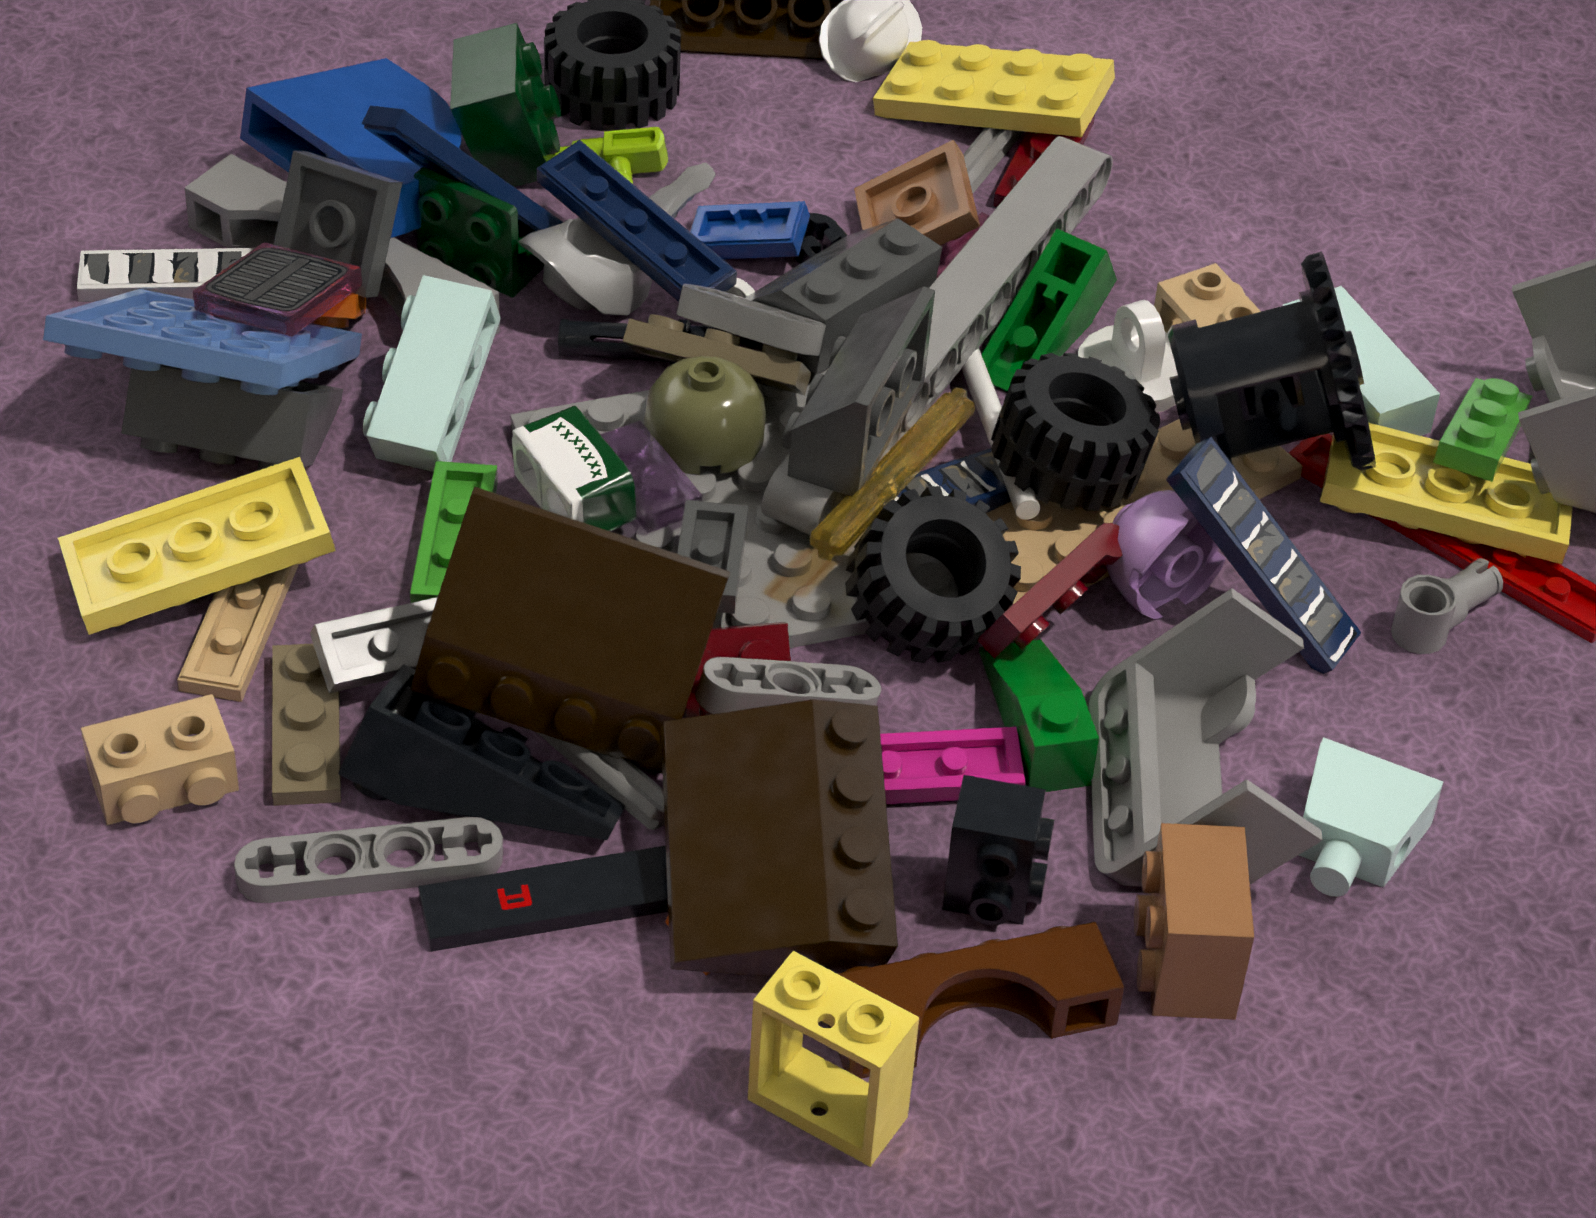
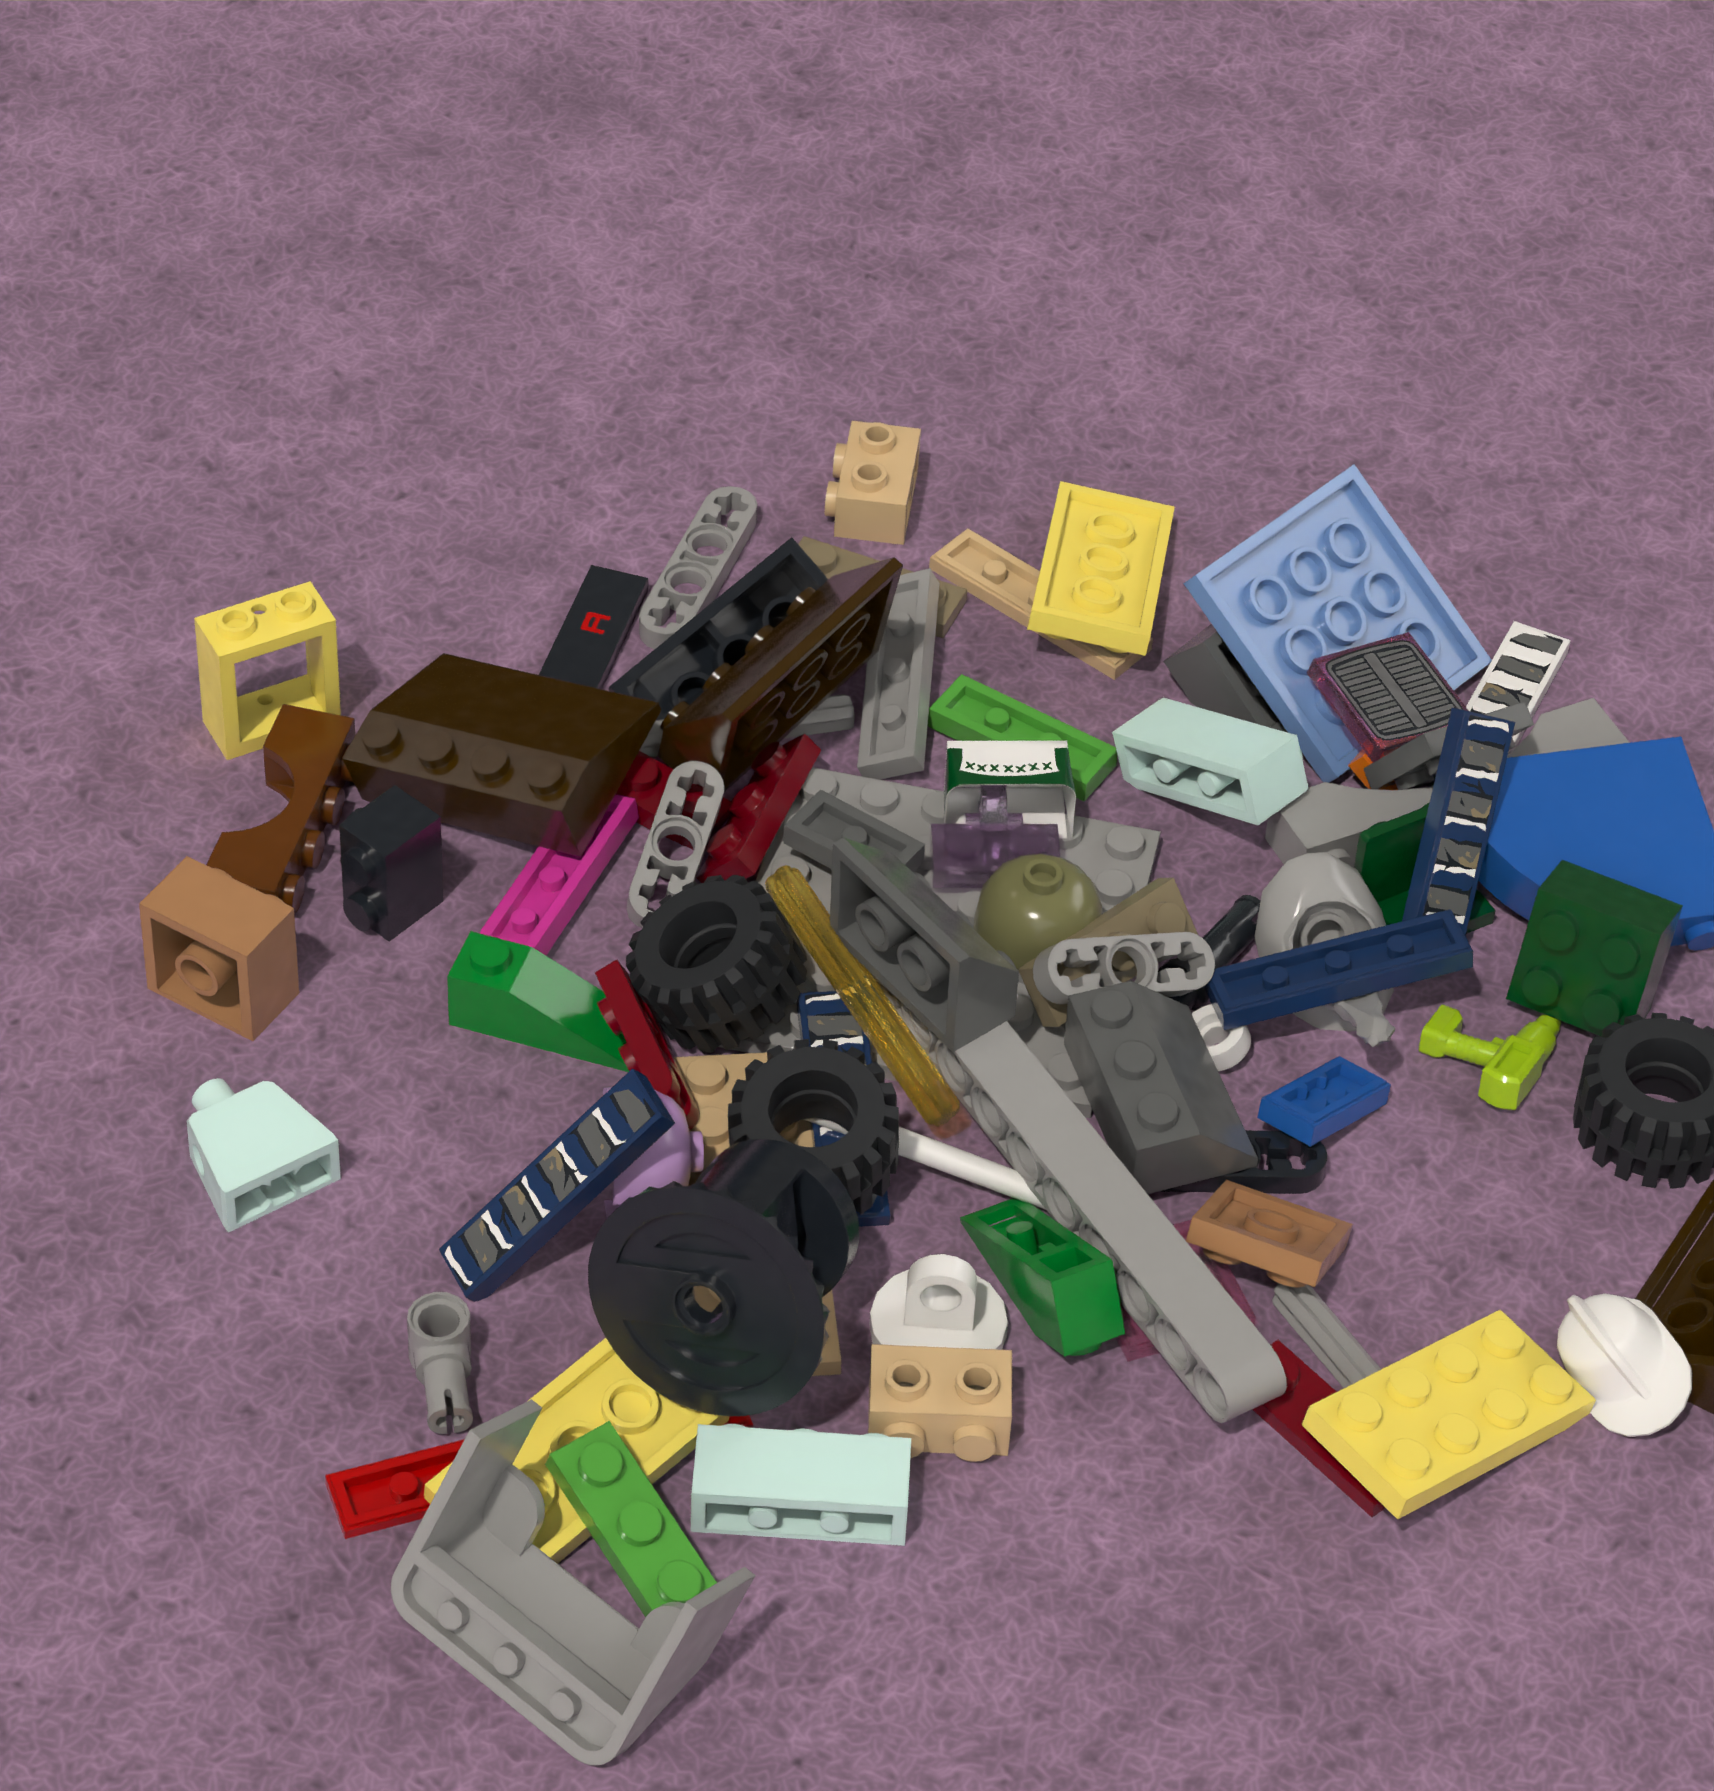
camera: 120 degrees right, 0 degrees up
light grey windscreen [1089,588,1322,887] -> none

